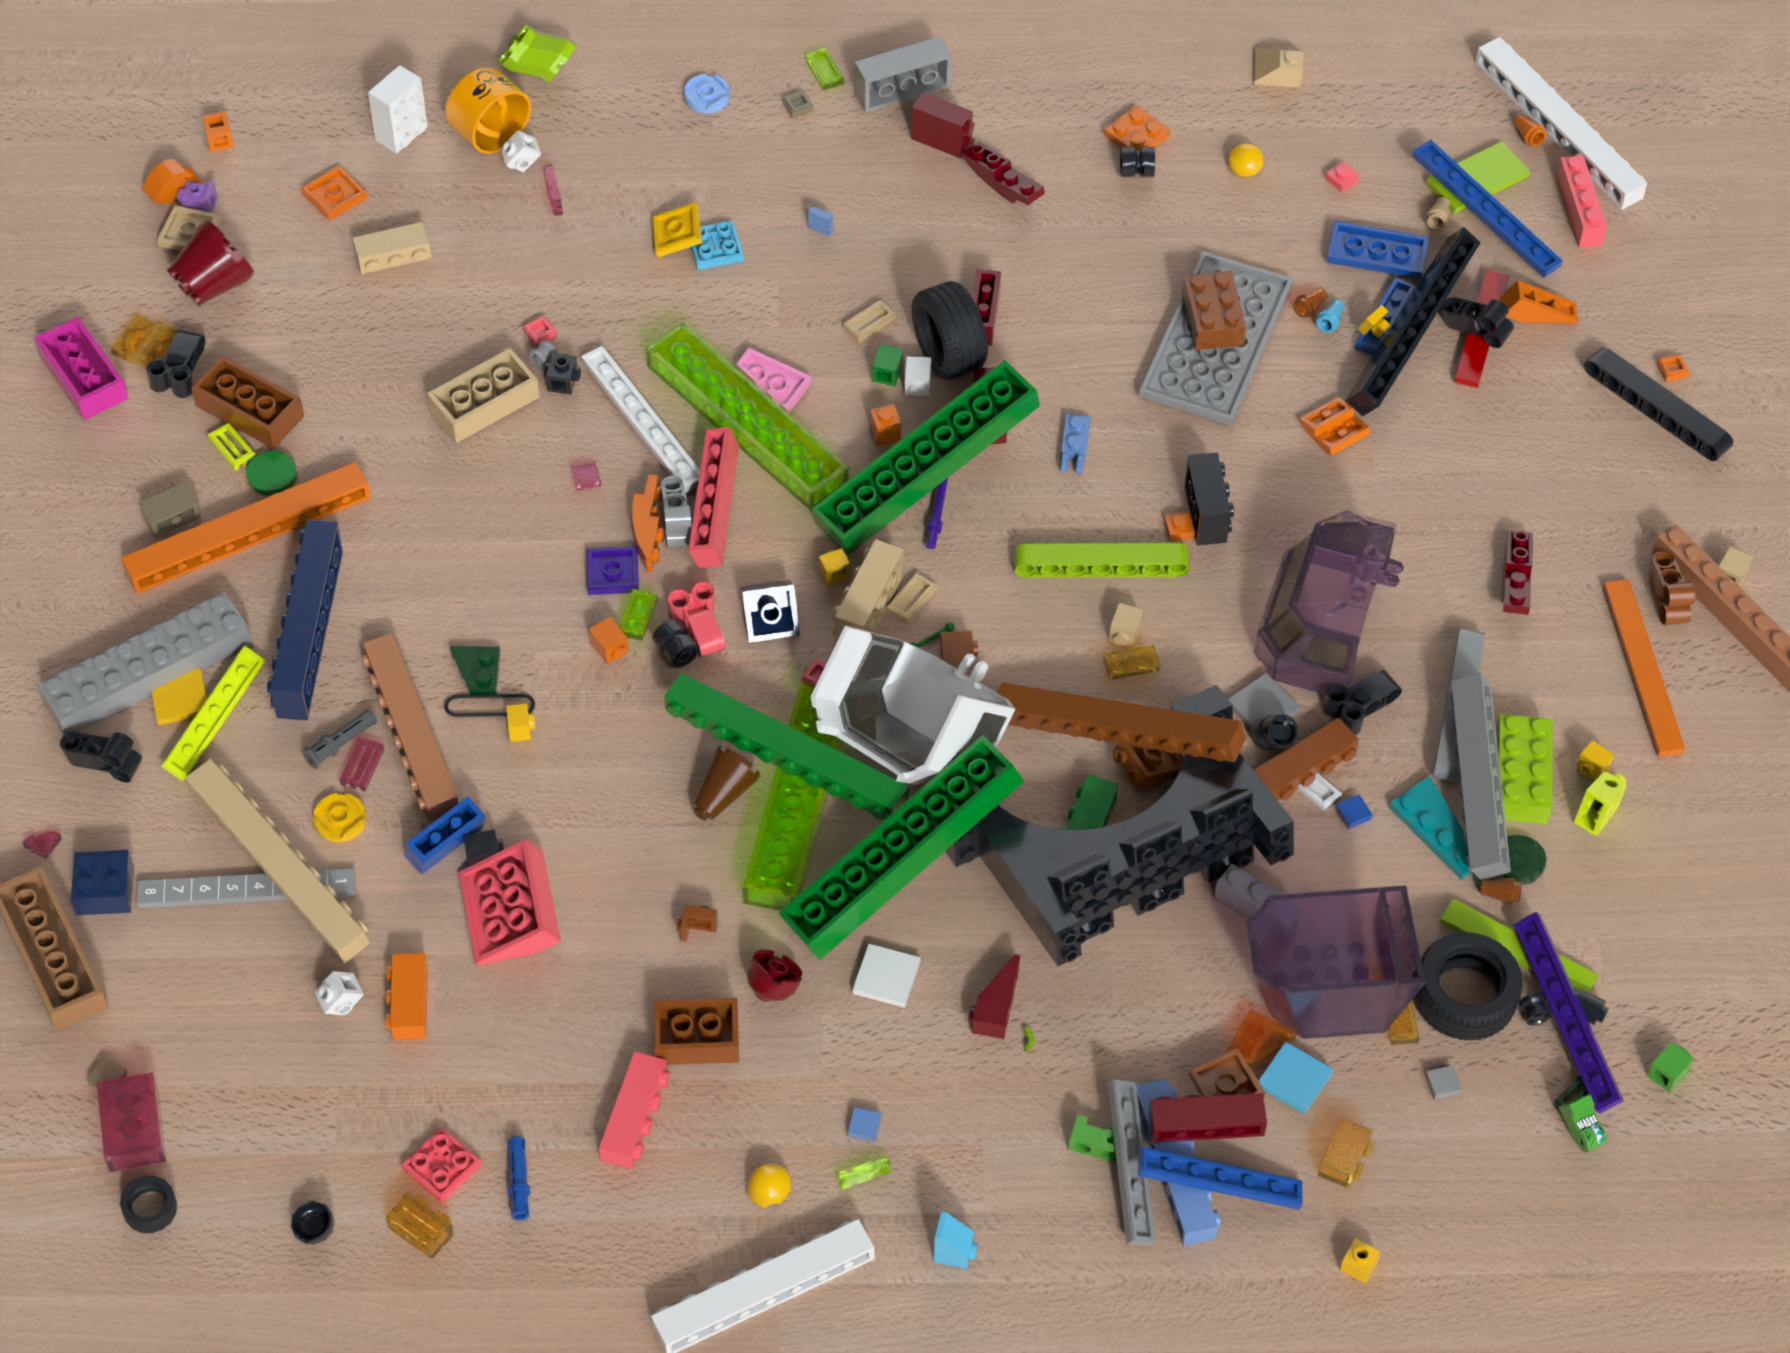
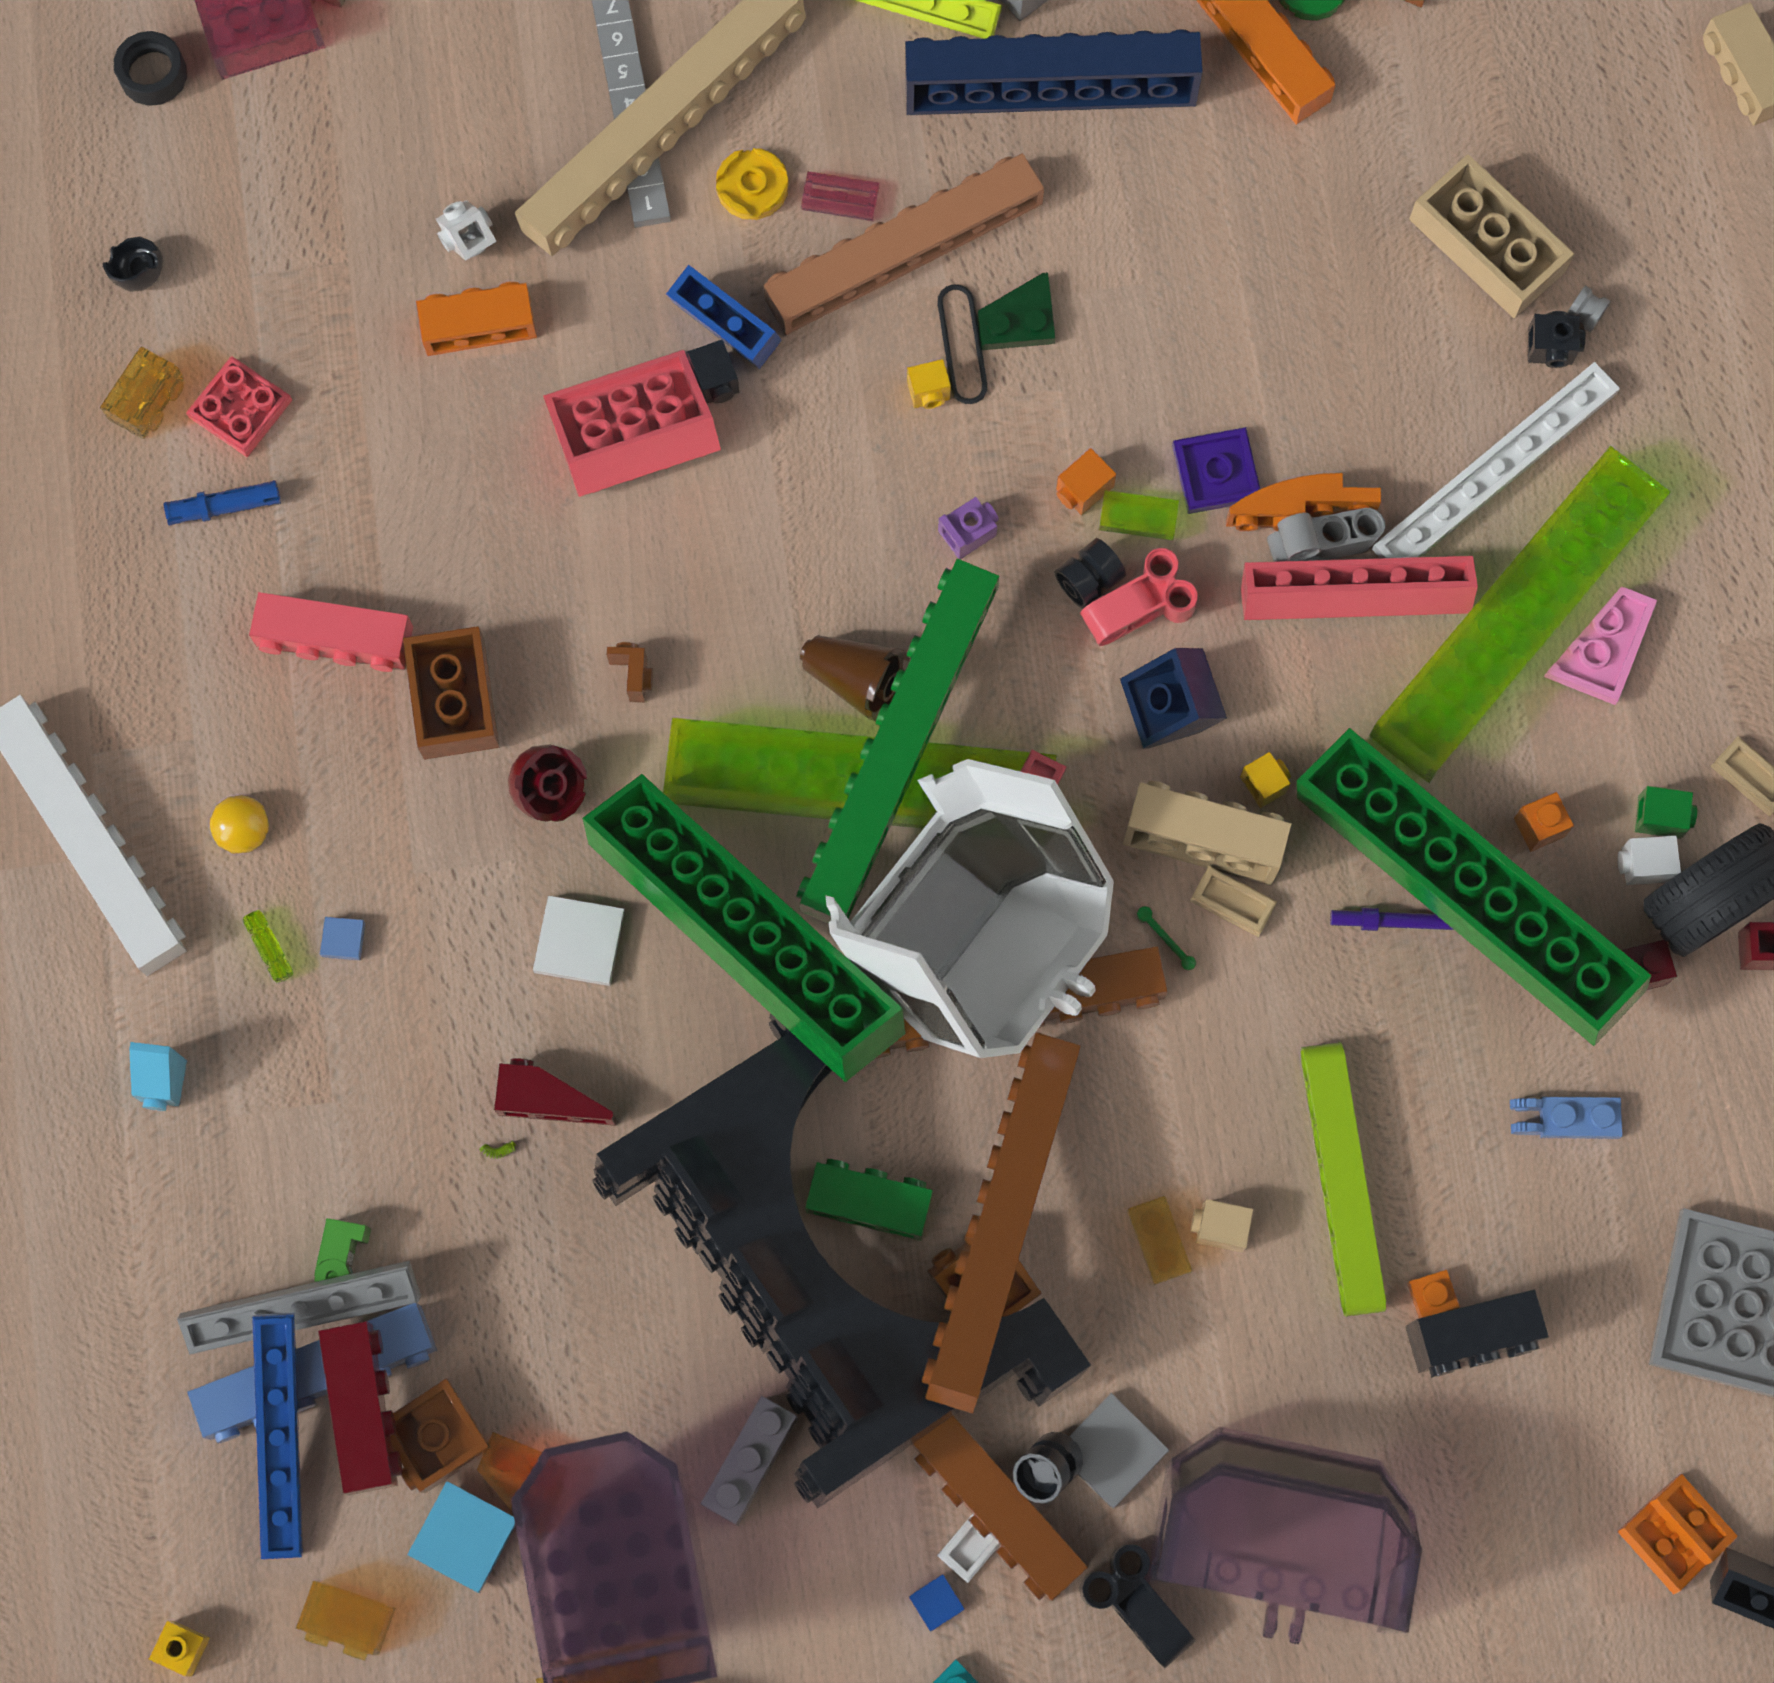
camera: 85 degrees right, 20 degrees up
dark grey pin [302,709,377,769] -> none
coral tile [523,316,557,347] -> none
clear pink tile [571,461,601,491] -> none
none -> medium lavender brick [938,497,999,559]

